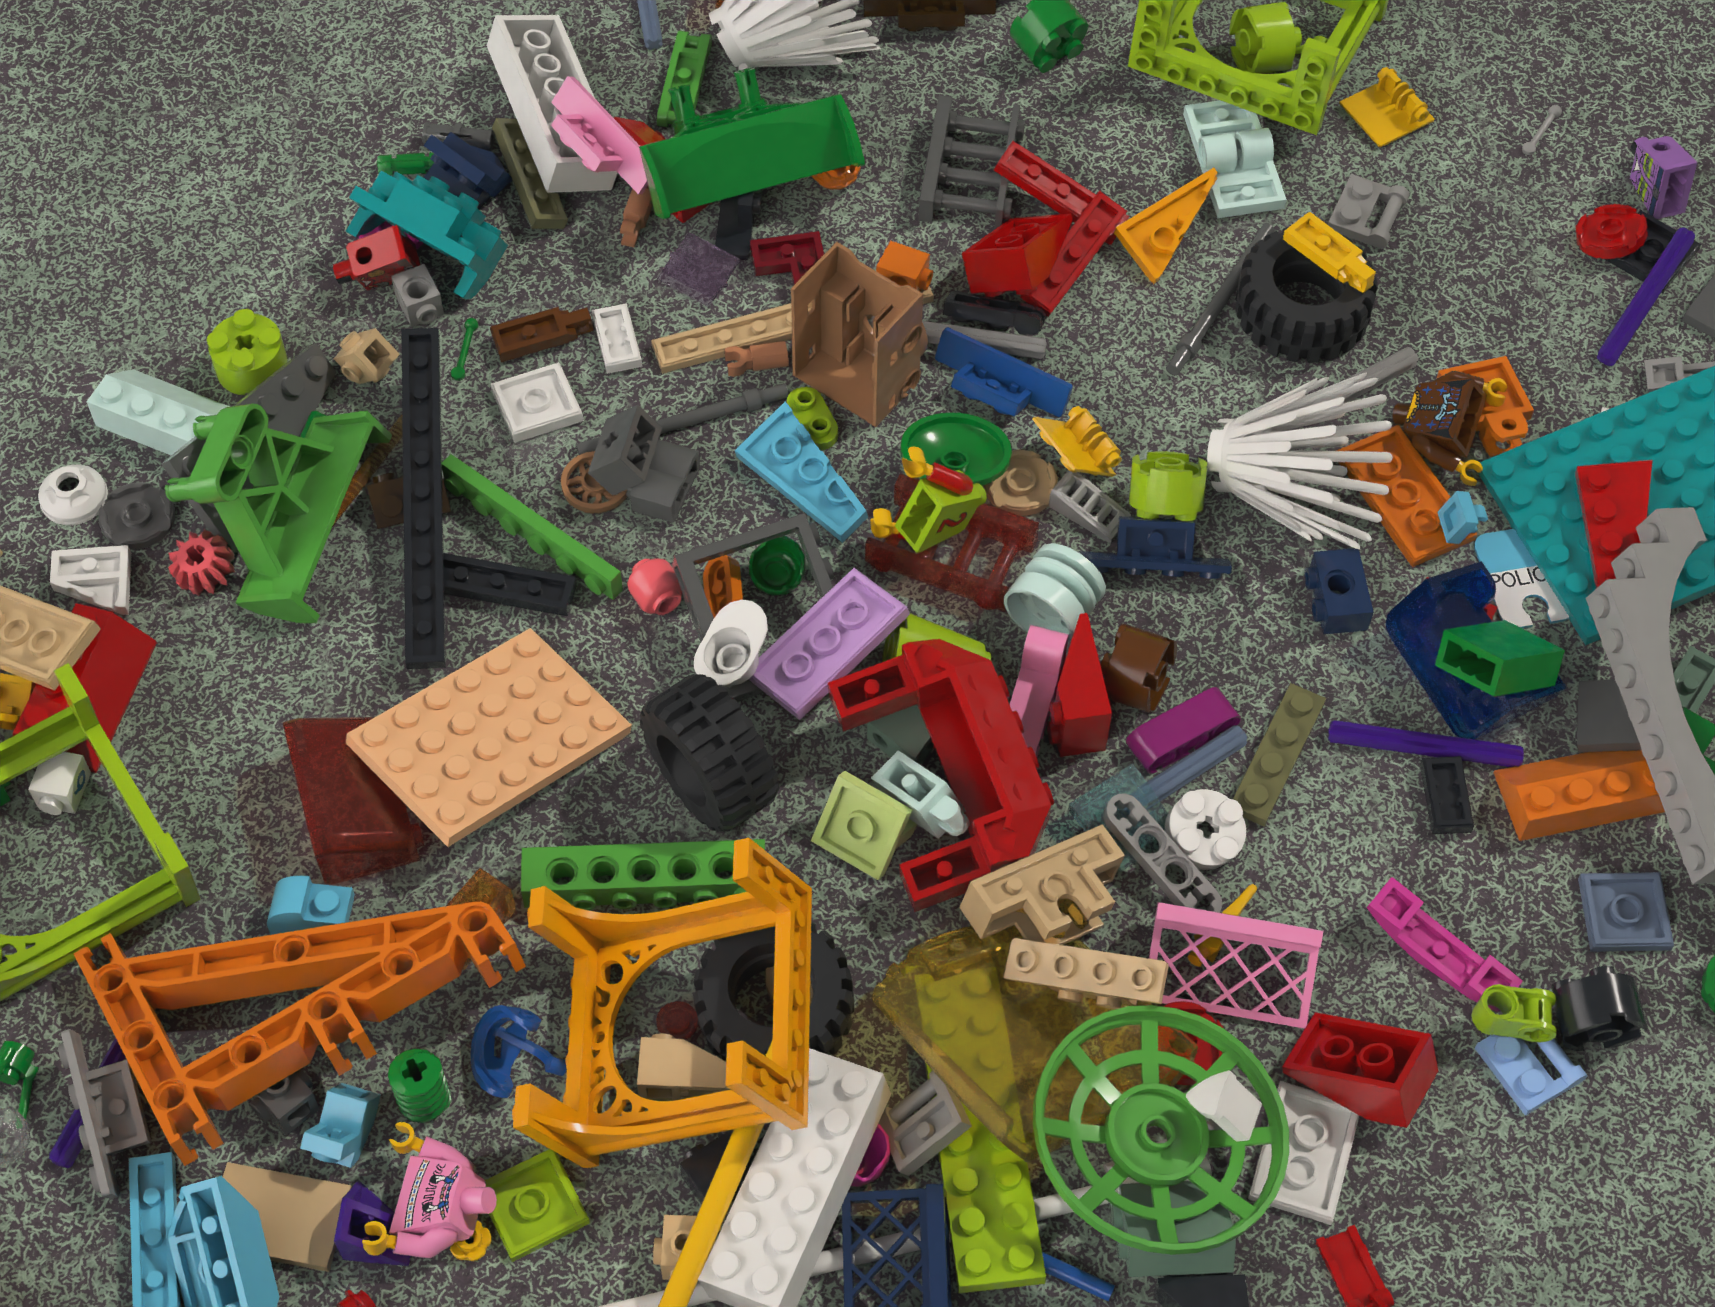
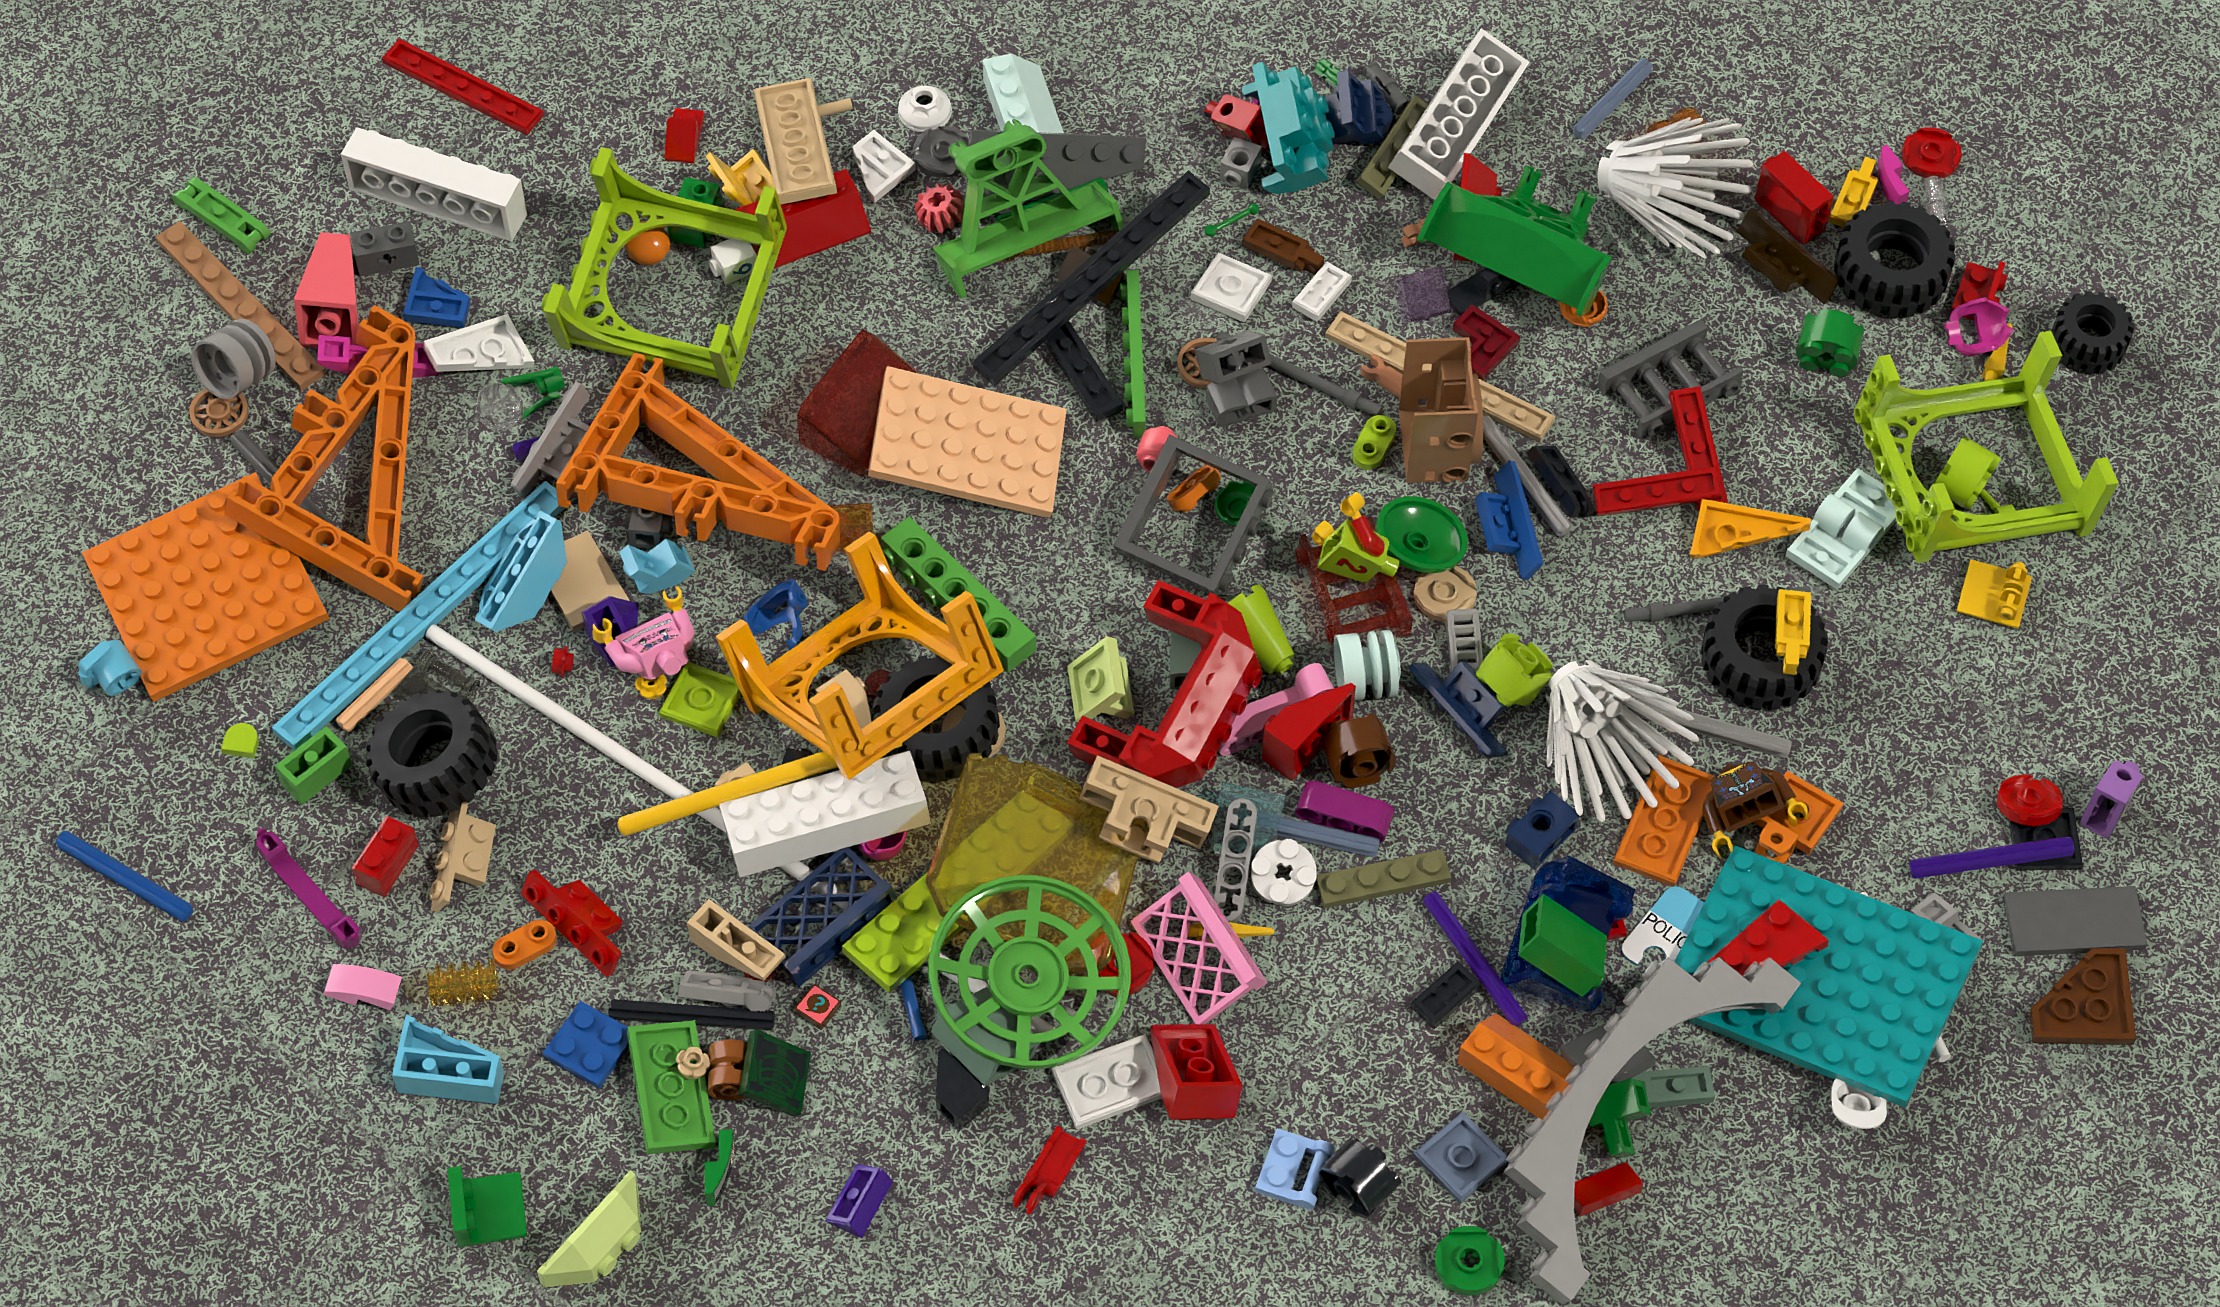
camera: 50 degrees right, 0 degrees up
lime brick [207,309,287,395] -> none
medium azure brick [267,876,355,935] -> none
tan brick [333,328,400,384] -> none
green piece [388,1048,452,1123] -> none
bright pink bracket [551,76,648,194] -> none
black tyre [640,674,779,832] -> none
bright green plate [657,31,712,127] -> none
white piece [694,600,768,688] -> none
medium azure wing [735,401,868,543] -> none
lavender tile [749,568,910,720] -> none
light aqua brick [871,750,969,839] -> none
orange brick [876,240,933,292] -> none
light grey plate [878,1065,972,1176] -> none
red slope [962,213,1073,297] -> none
tan bracket [1004,938,1169,1010] -> none
yellow hinge [1032,406,1122,477] -> none
white tile [1186,1070,1262,1142] -> none
light grey plate [1328,174,1410,249] -> none
dark pink slope [1366,877,1523,1012] -> none
medium azure tile [1437,491,1488,544] -> none
lime piece [1471,984,1556,1042] -> none
light grey hinge [1522,105,1562,155] -> none

